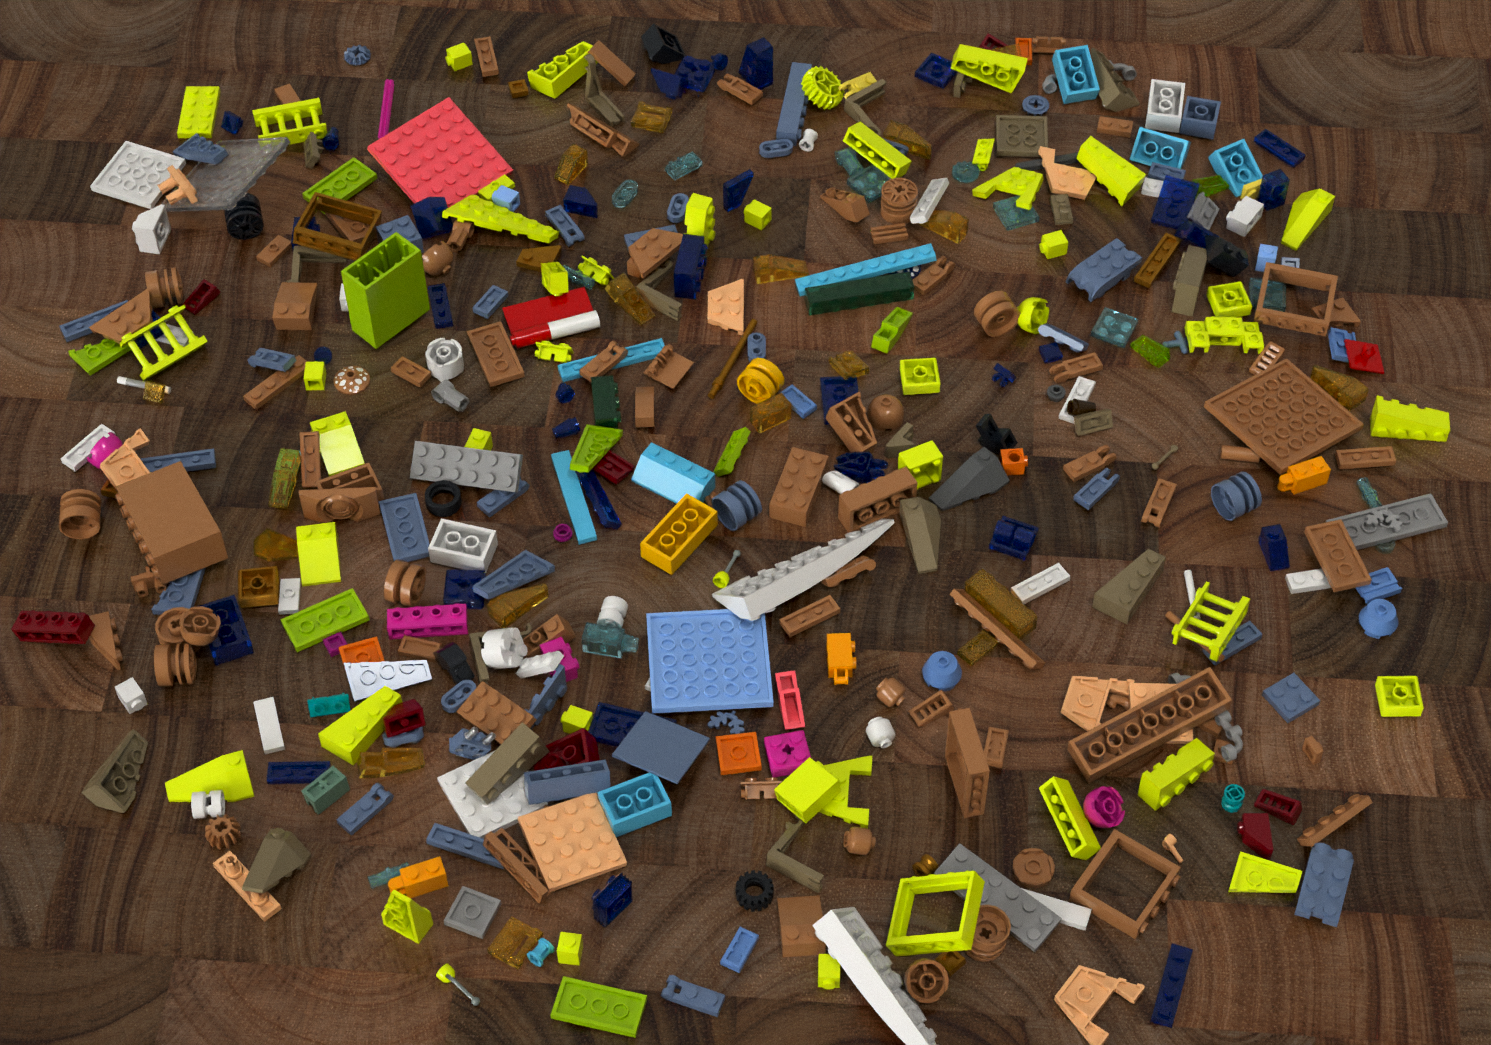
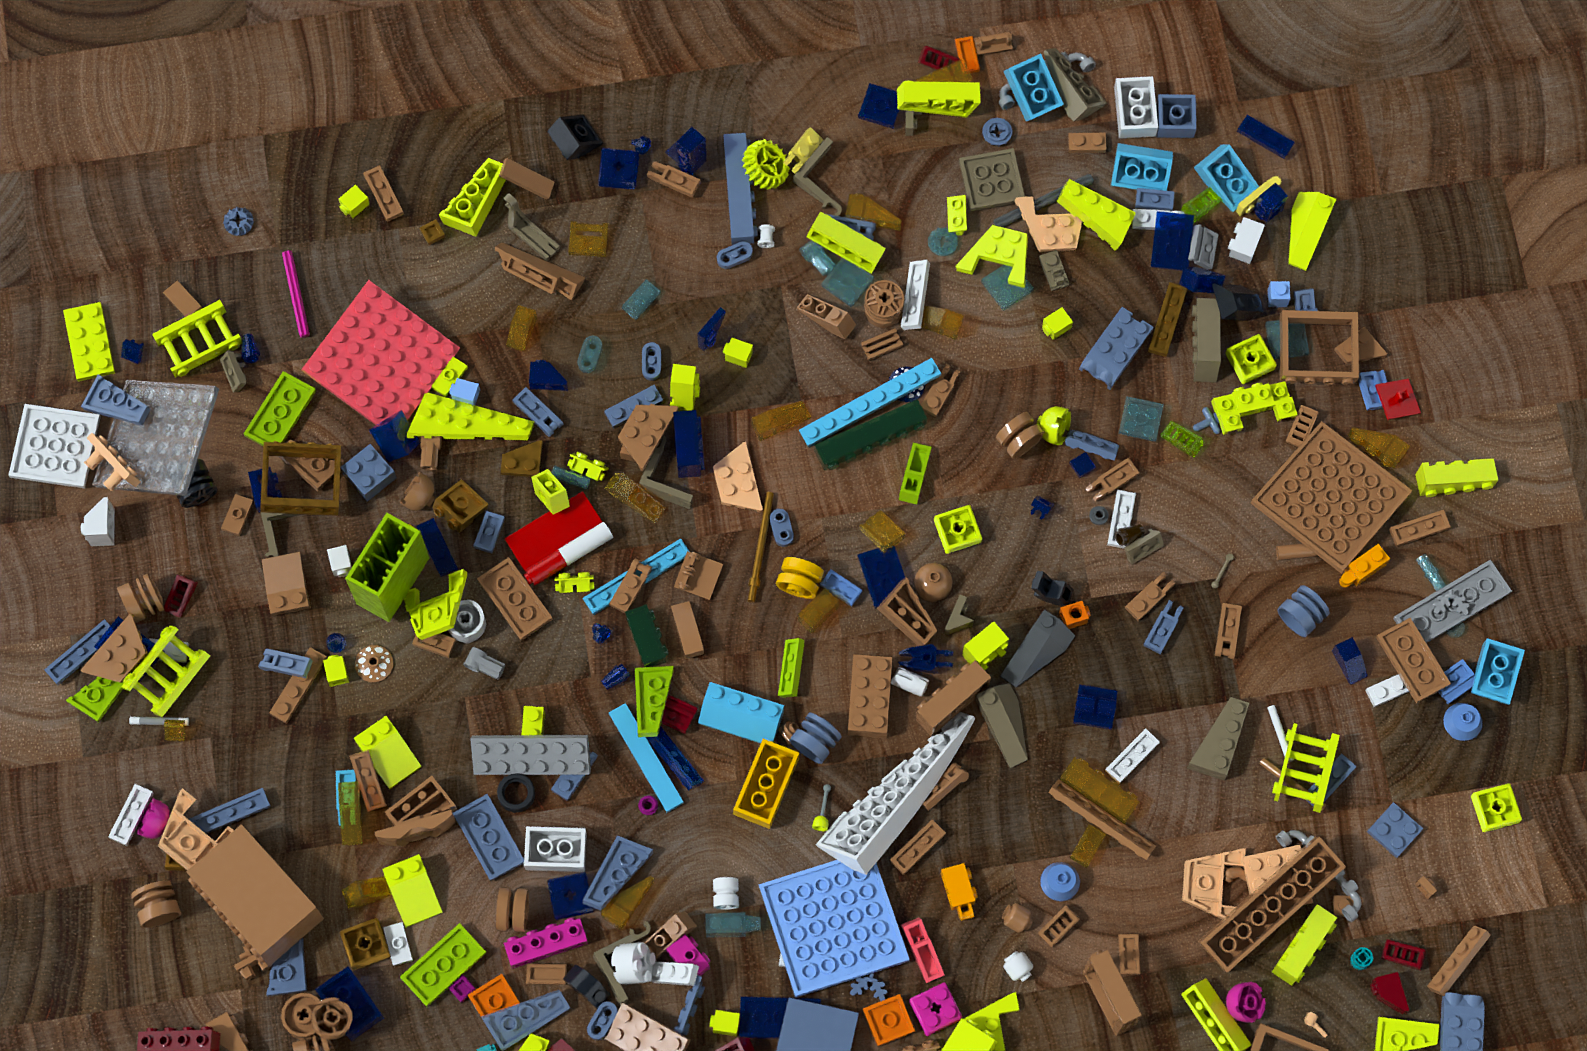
camera: 15 degrees left, 20 degrees up
clear blue slope [651,68,687,100] -> none
none -> neon yellow wing [404,569,467,640]
none -> pearl gold plate [432,479,489,533]
none -> medium azure slope [1471,638,1525,705]

